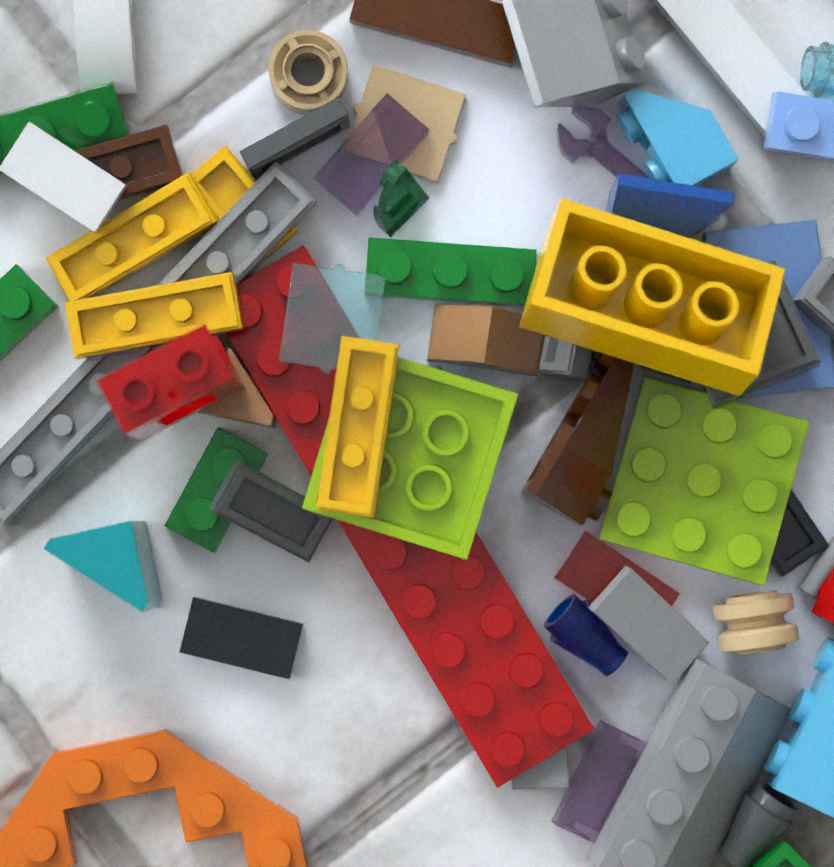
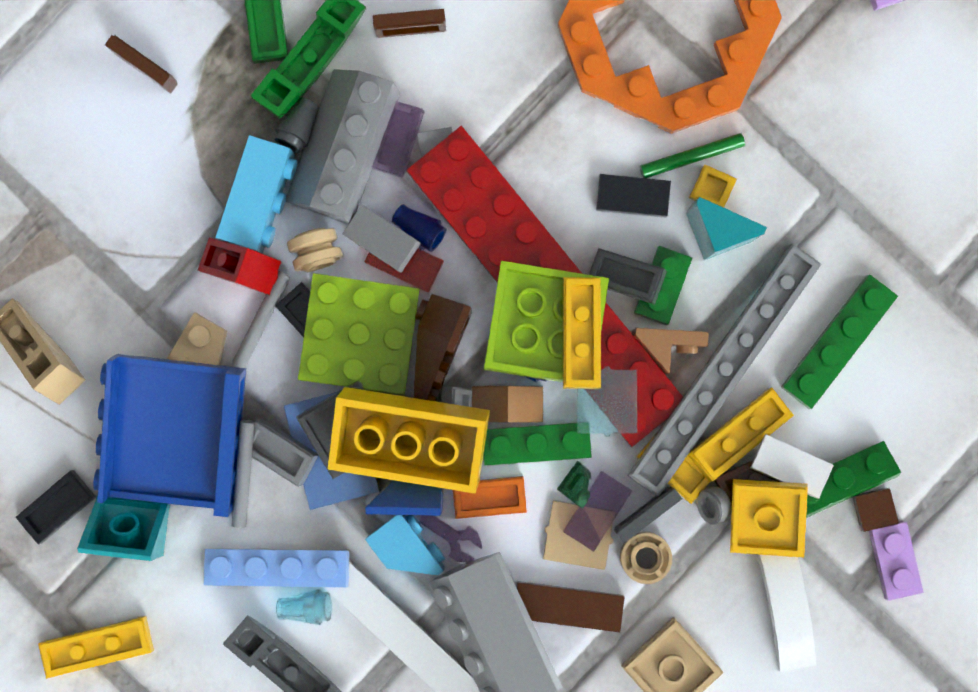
camera: 175 degrees right, 0 degrees up
yellow tile [64,272,244,359] -> none
red panel [97,324,245,440] -> none
none -> orange tile [453,476,527,519]
none -> green bar [640,133,745,178]
none -> yellow tile [689,164,737,208]
none -> light grey tile [697,486,731,525]
none -> yellow tile [730,479,808,558]

